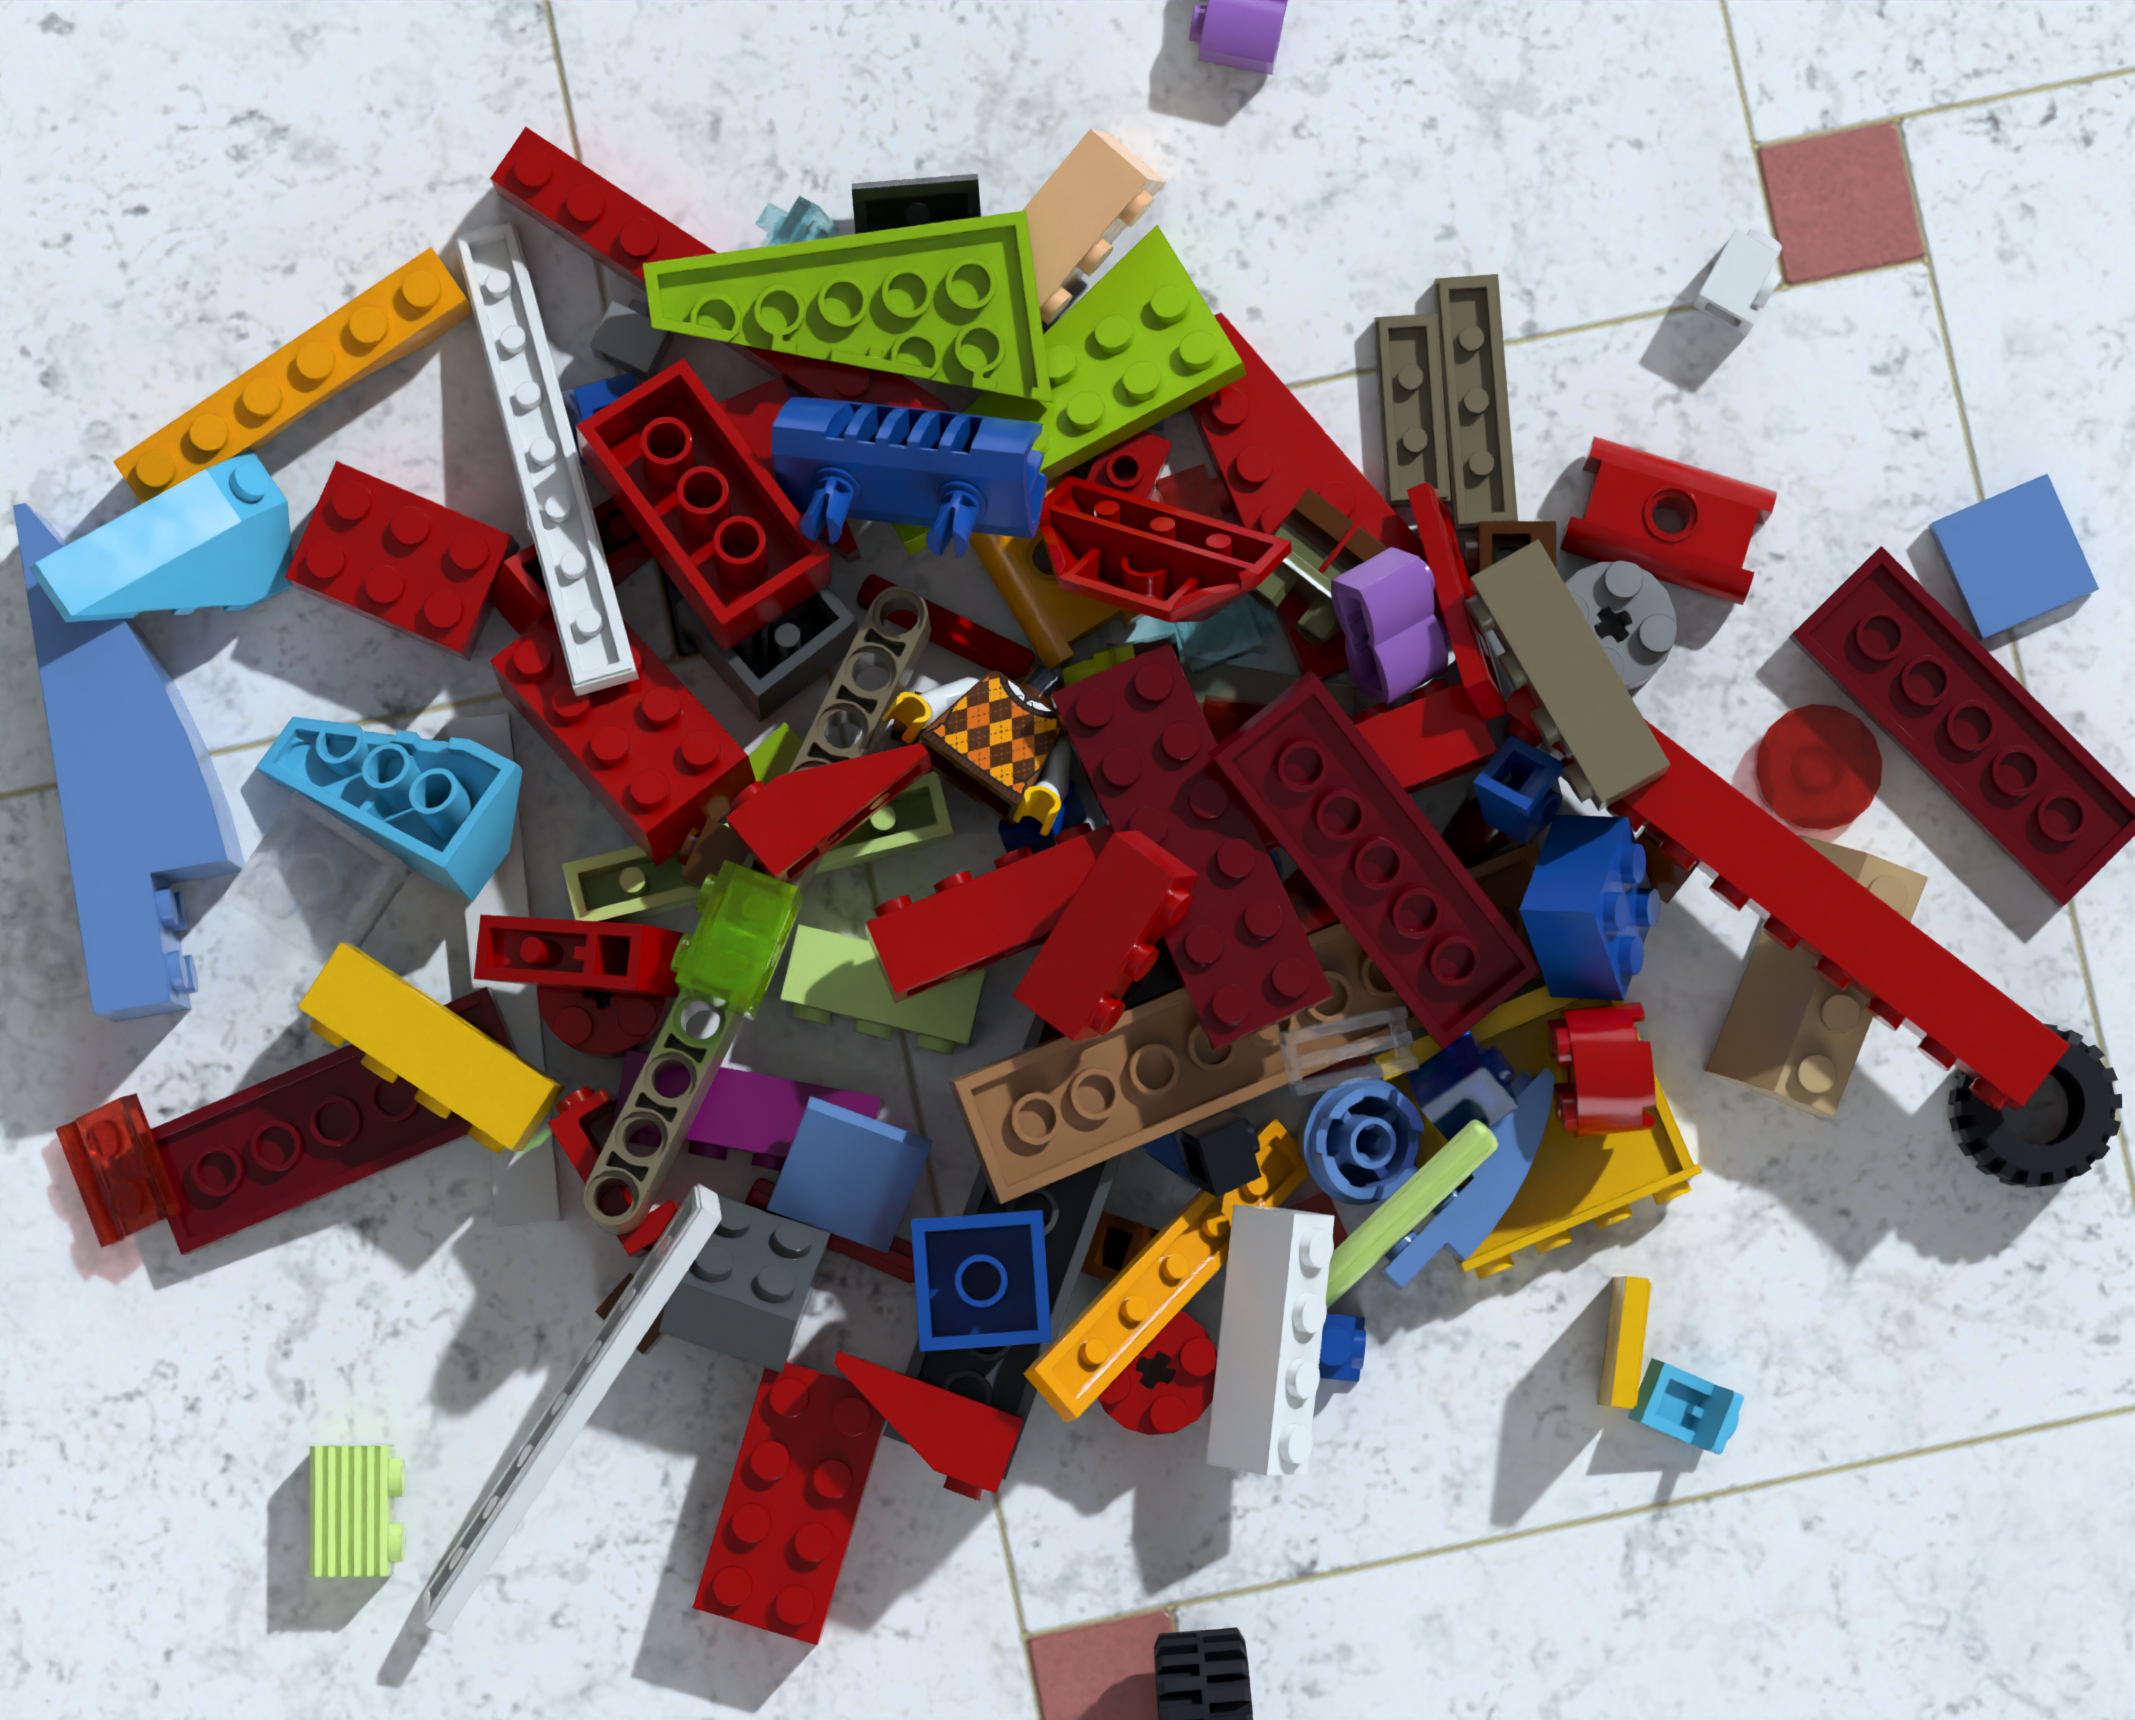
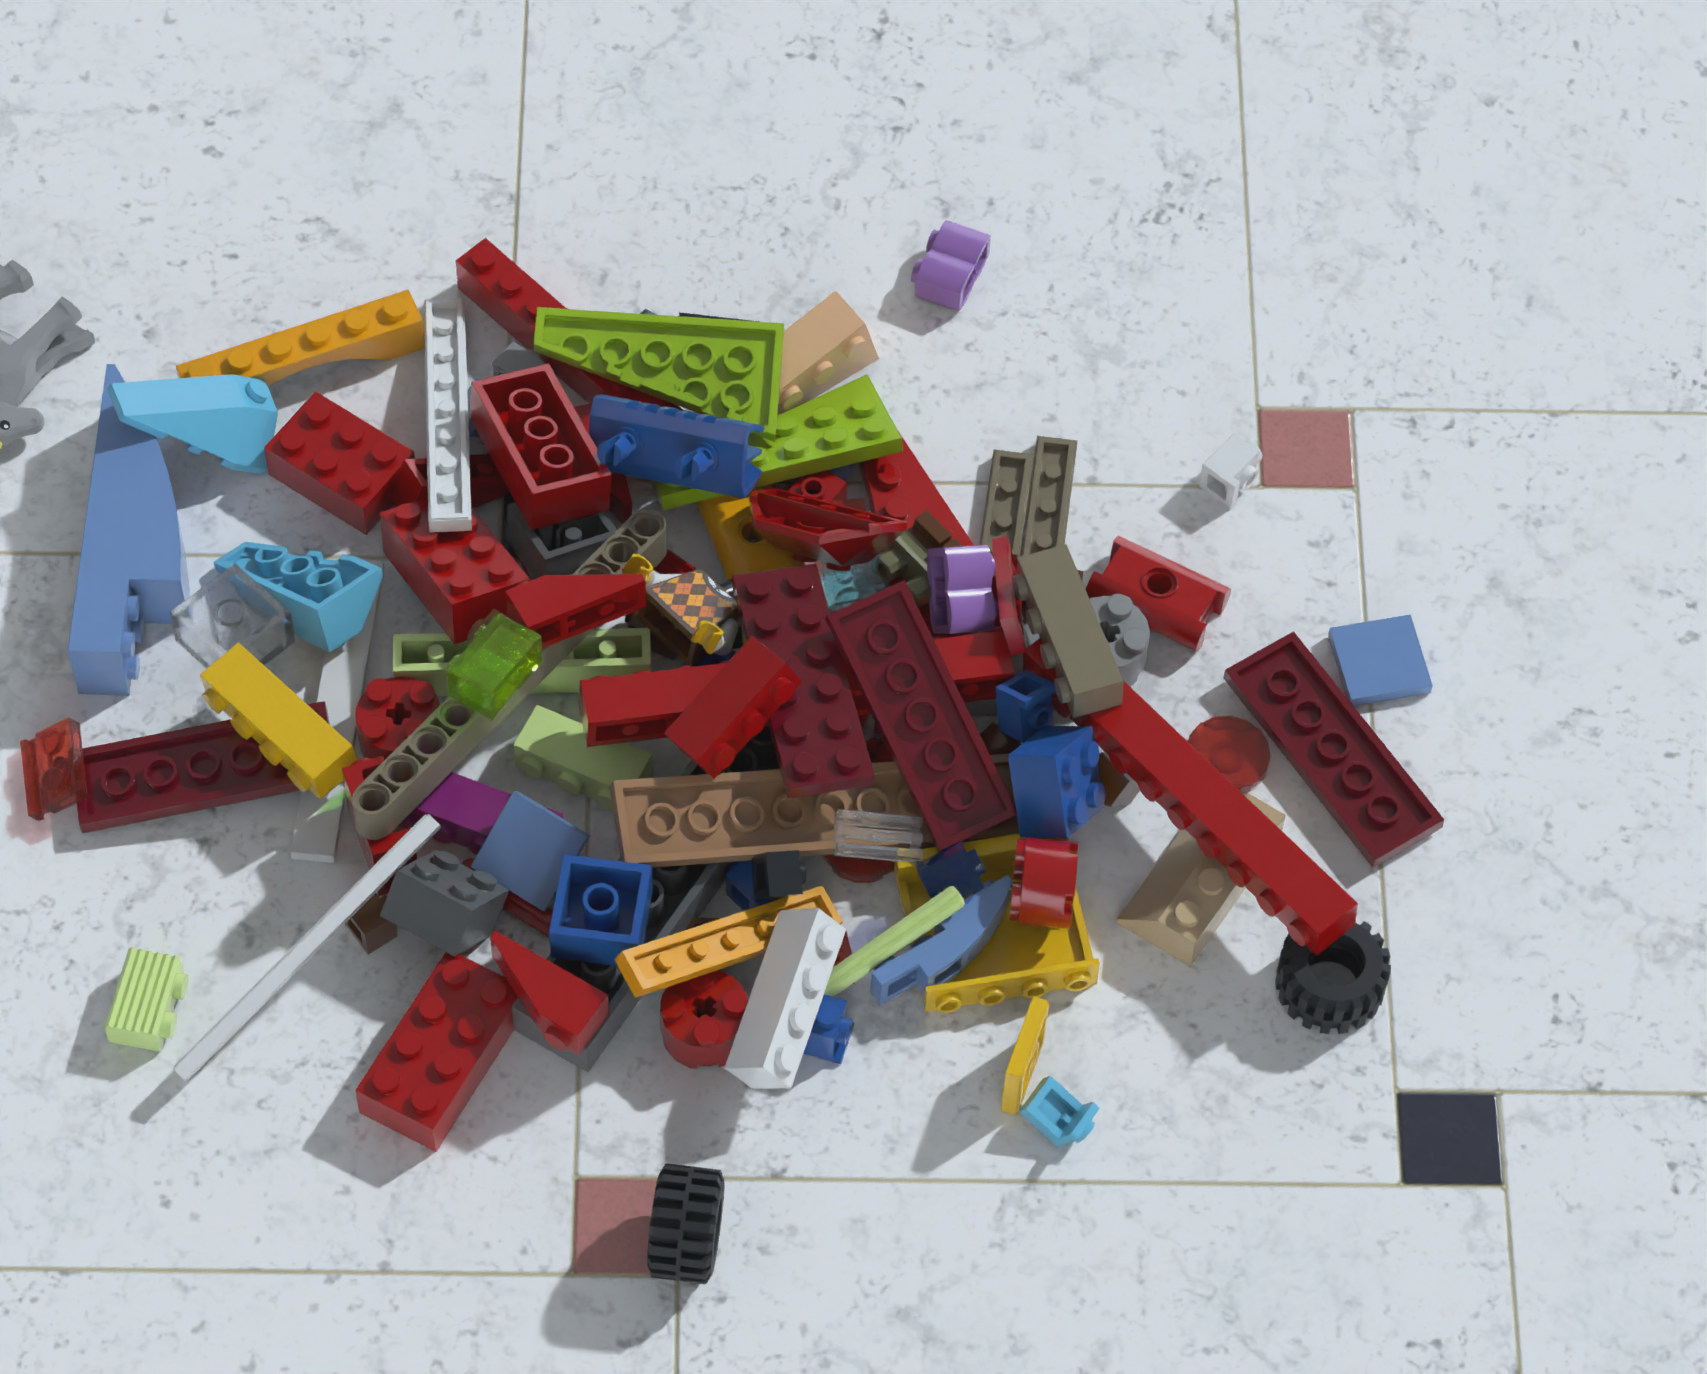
camera: 10 degrees right, 25 degrees down
red slope [473,914,686,998] -> none
medium blue cone [1297,1076,1424,1205] -> none

